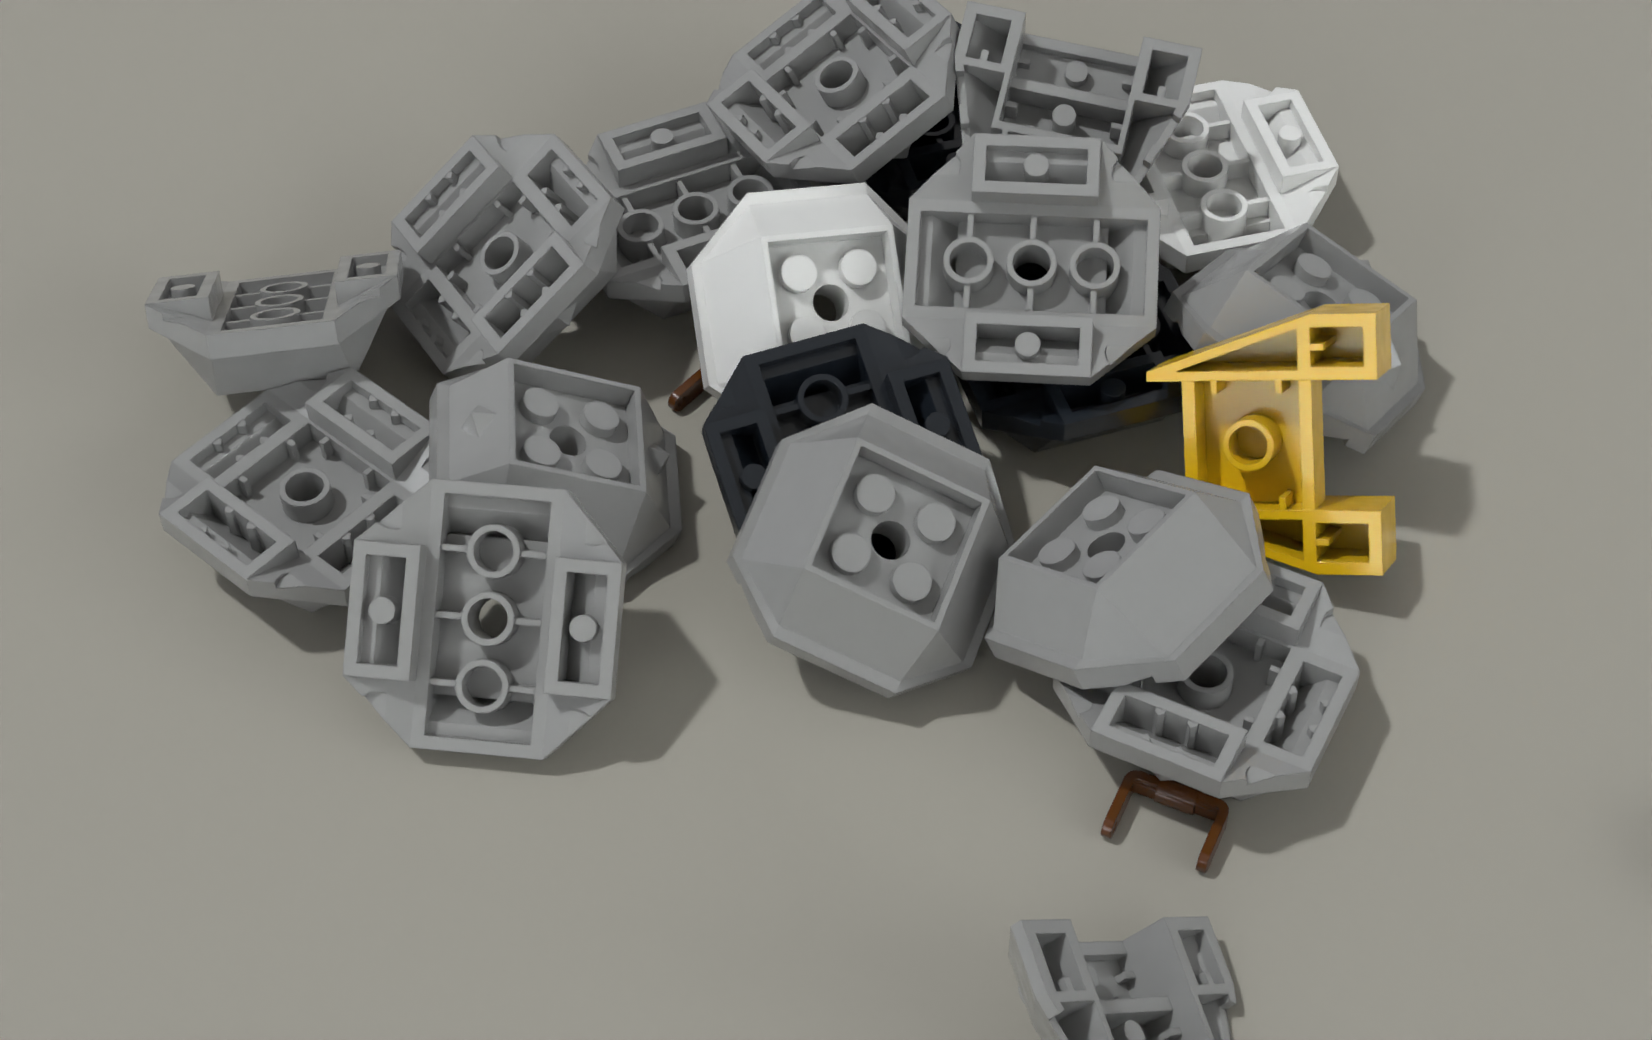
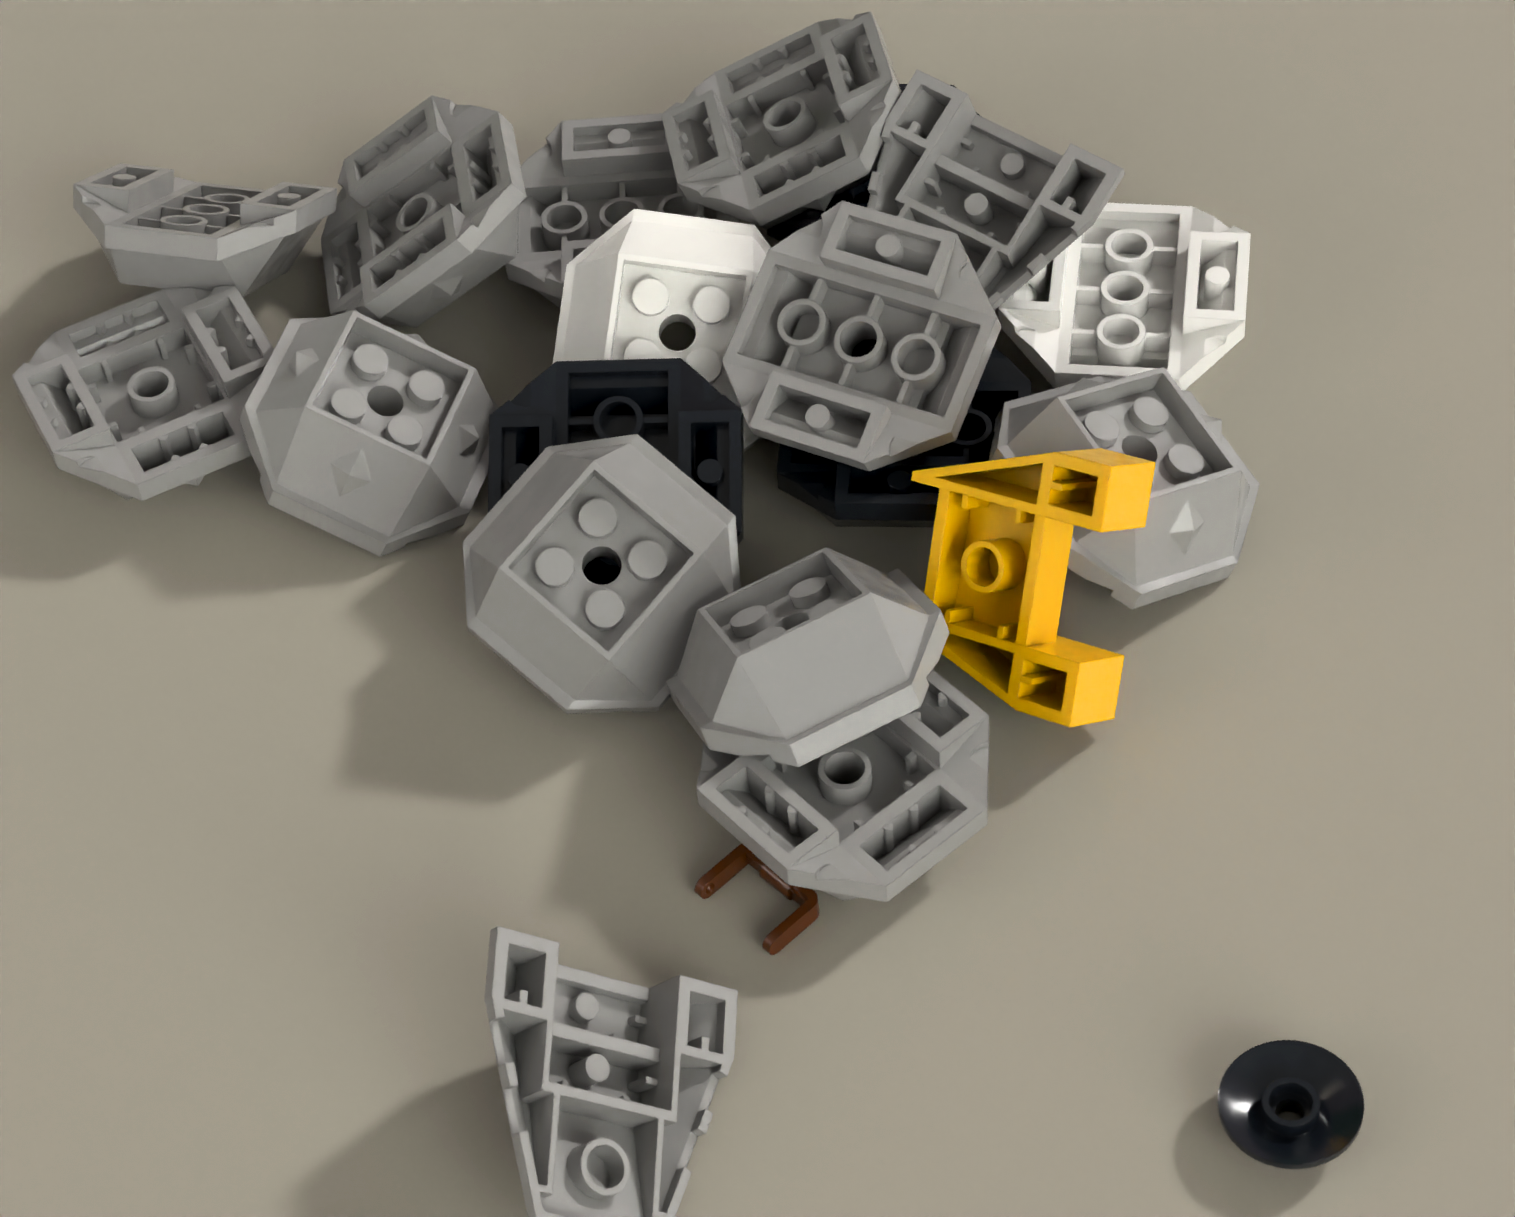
camera: 25 degrees right, 0 degrees up
light grey piece [342,478,627,760] -> none

